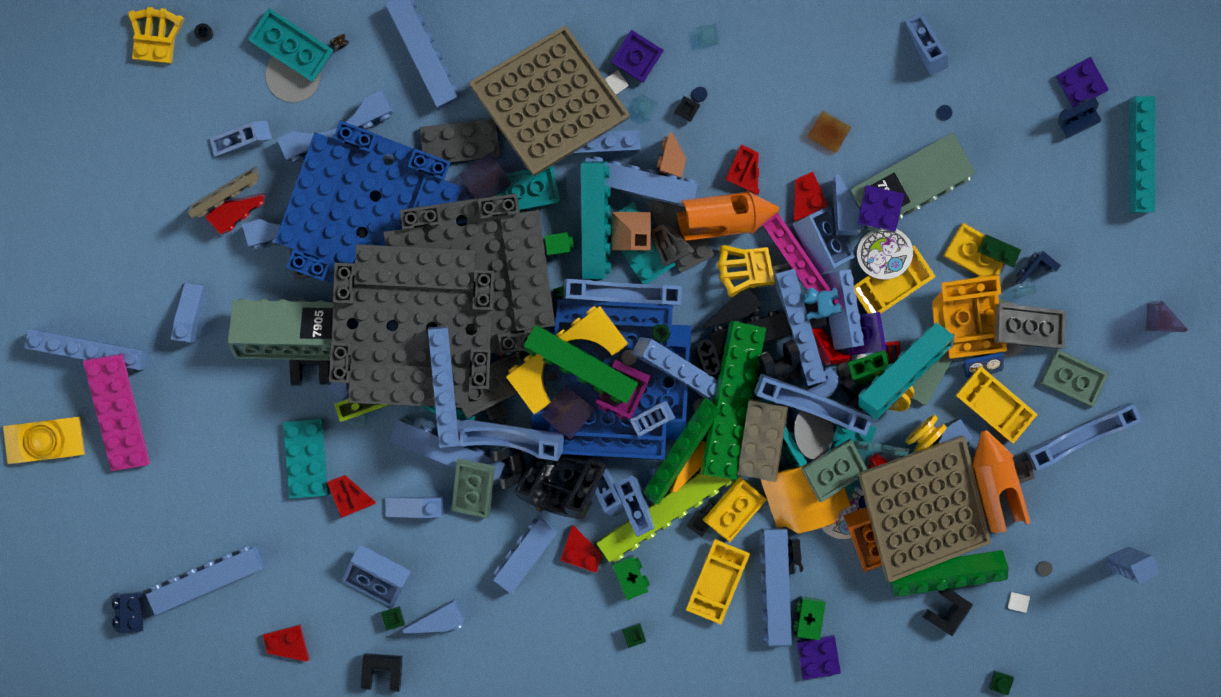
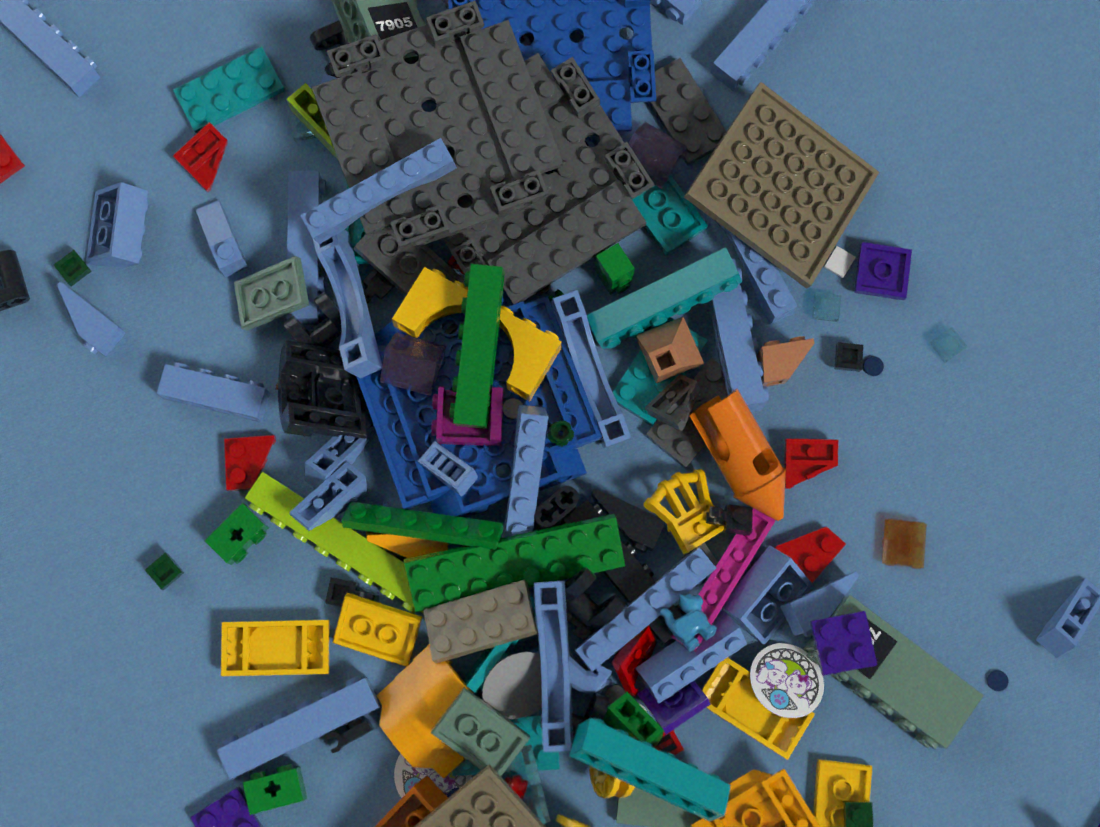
camera: 65 degrees right, 10 degrees down
none -> black plate [706,504,753,536]

